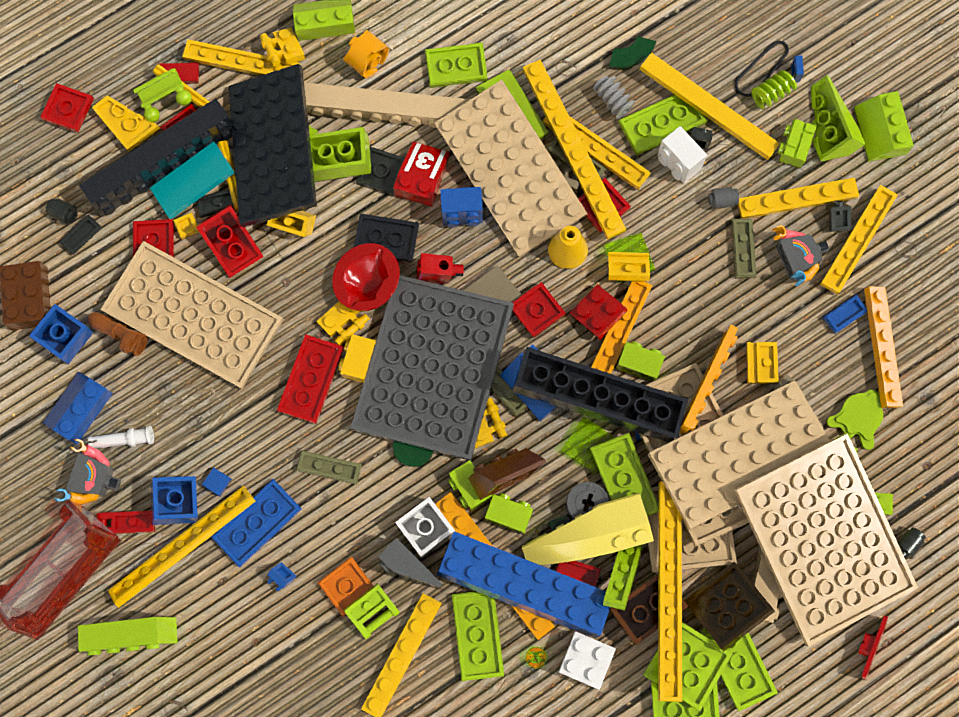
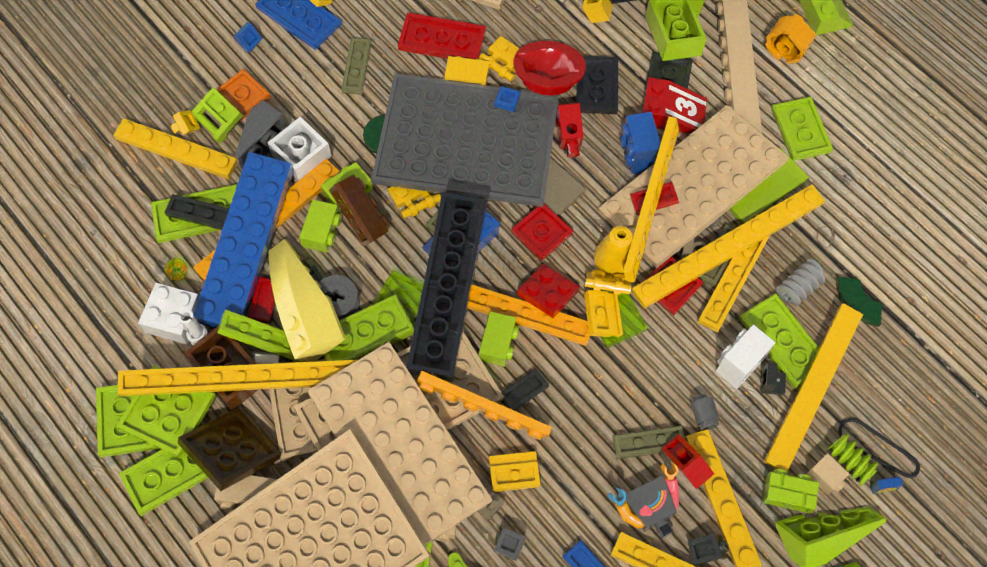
camera: 80 degrees right, 10 degrees down
none -> pearl dark grey tile [164,194,229,230]
none -> yellow tile [170,110,201,135]
none -> white pin [178,309,209,346]
none -> white tile [251,351,279,364]
none -> blue tile [494,86,521,112]
none -> dark grey tile [494,528,526,562]
none -> pearl dark grey tile [501,369,549,411]
none -> yellow plate [585,270,631,295]
none -> yellow tile [623,117,679,283]
none -> red tile [630,182,679,216]
none -> red slope [661,434,714,489]
none -> tan brick [806,453,849,495]

